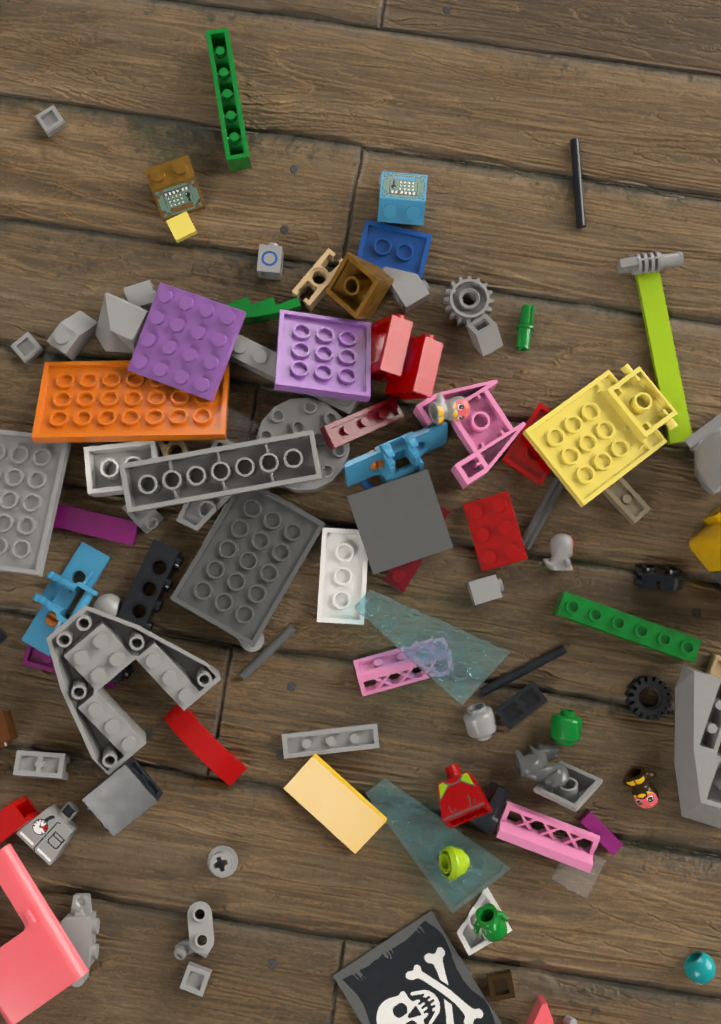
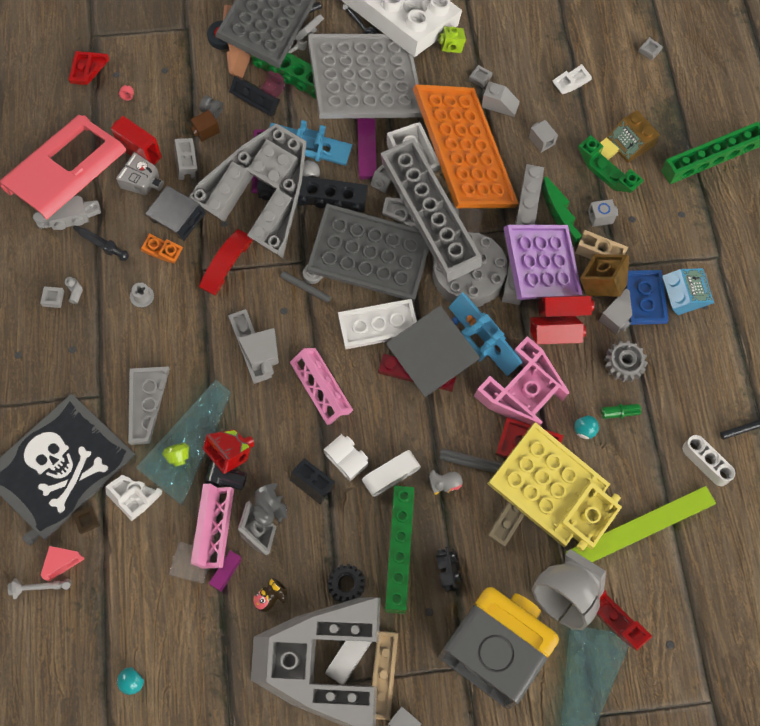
camera: 75 degrees right, 15 degrees down
light grey slope [95,292,149,353] -> none
medium lavender plate [127,282,246,402] -> none
light grey plate [187,901,214,954] -> none
yellow tile [283,753,387,854] -> none
plate [320,396,404,450] -> none
clear light blue wing [354,589,511,707] -> none
light grey animal [429,392,470,426] -> none
red plate [463,491,528,572] -> none
light grey head [463,703,497,741] -> none
light grey brick [466,314,503,357] -> none
light grey brick [466,574,504,605] -> none
green animal [473,904,508,942] -> none
black bar [479,645,567,697] -> none
green head [549,708,583,746] -> none
light grey hinge [617,251,684,275] -> none
none -> black sword [73,226,129,261]
none -> light grey wing [128,367,170,445]
none -> orange slope [141,233,183,264]
none -> light grey torso [239,328,279,377]
none -> white brick [324,434,368,481]
none -> white beam [362,450,421,497]
none -> white slope [552,64,592,94]
none -> teal piece [574,415,599,439]
none -> green slope [578,135,644,193]
none -> white beam [682,435,735,486]

